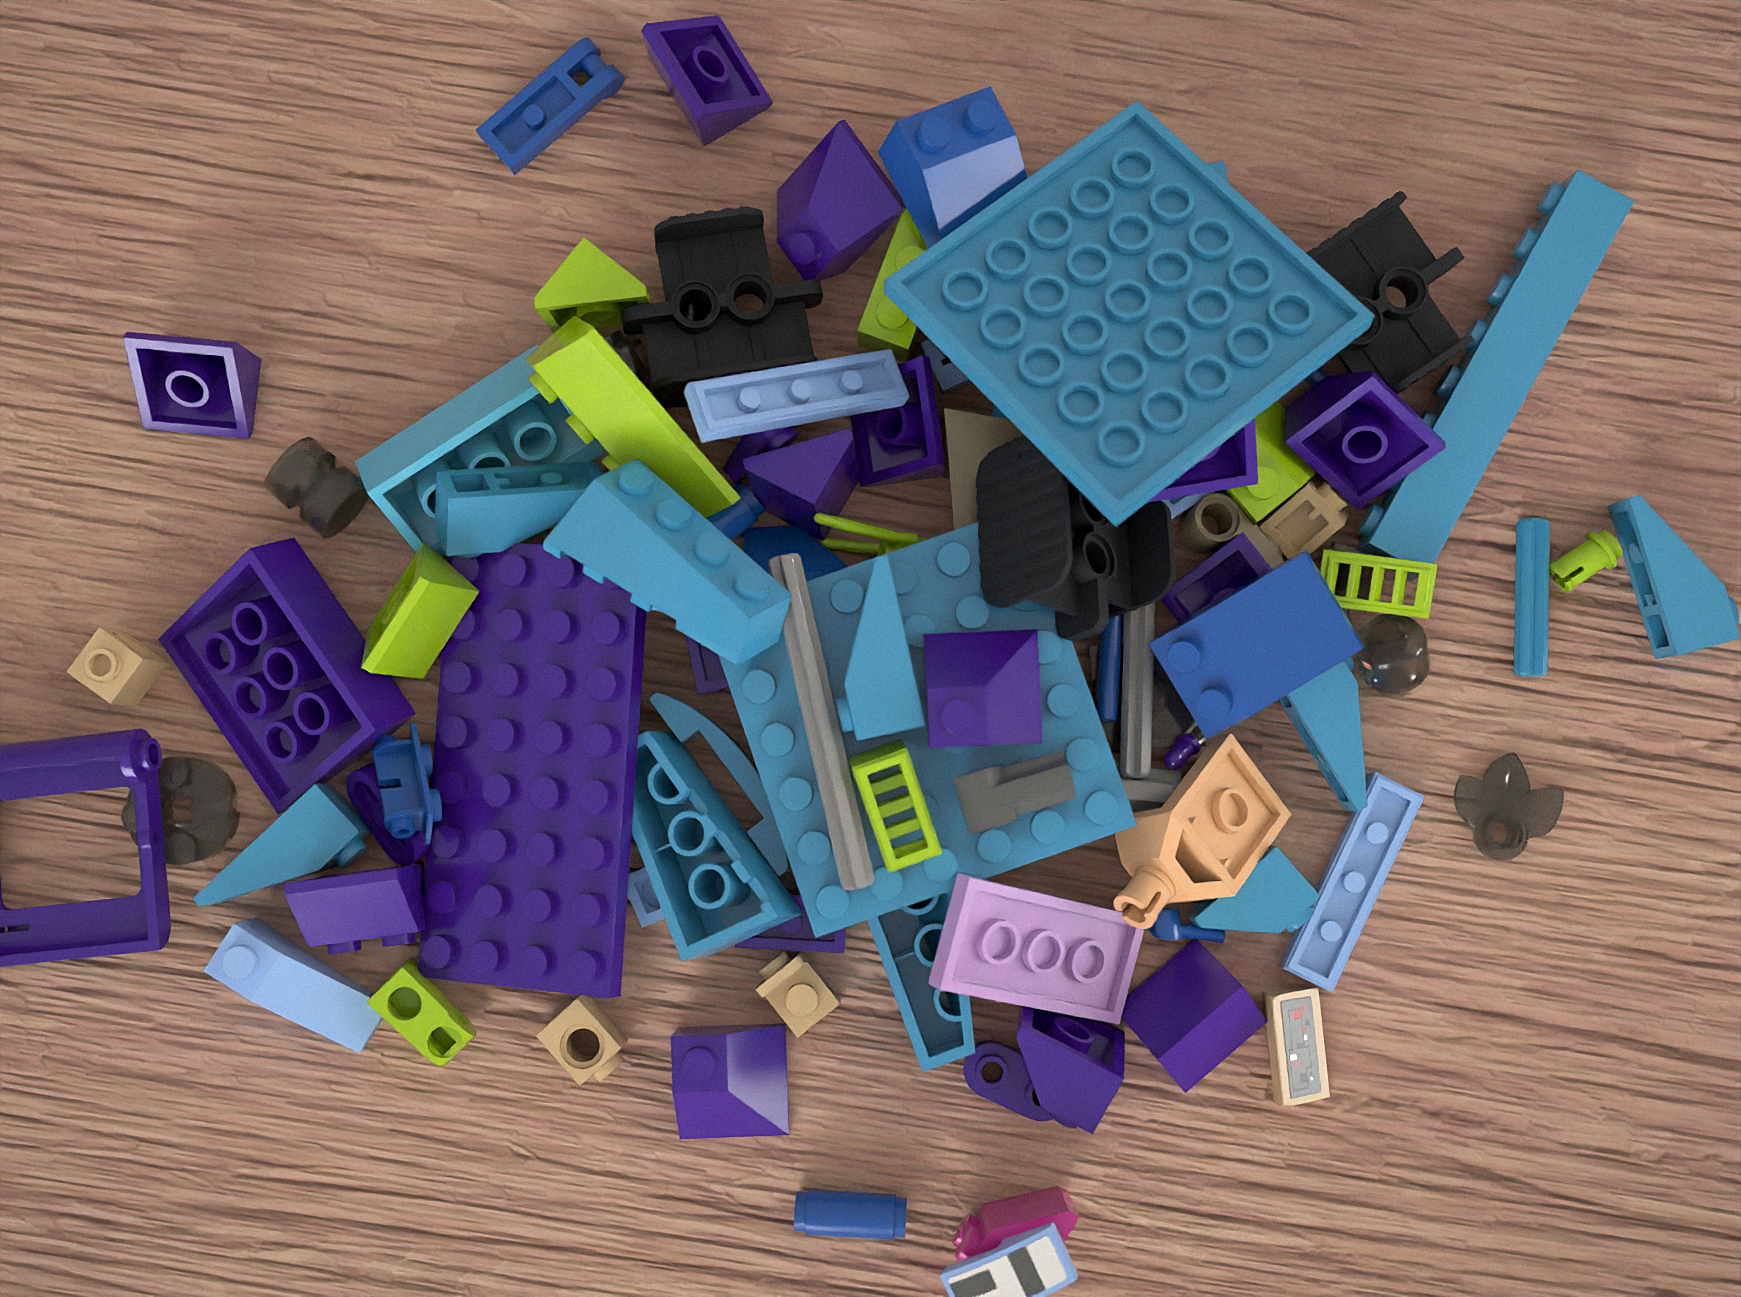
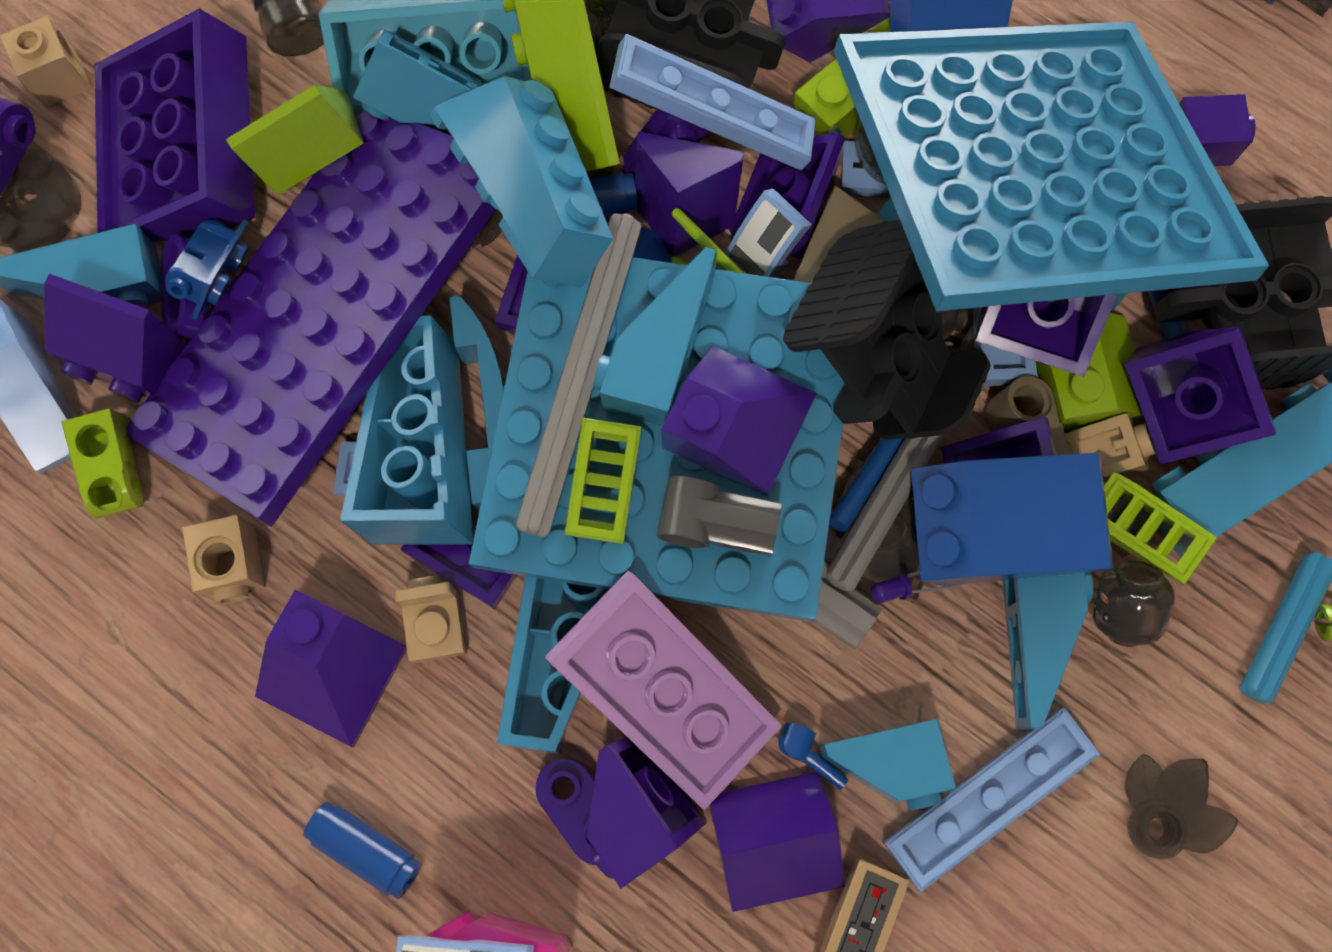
camera: 30 degrees right, 10 degrees down
light nougat plate [1114,733,1292,929] -> none
none -> slope [719,189,812,278]
none -> dark purple brick [1179,94,1256,166]

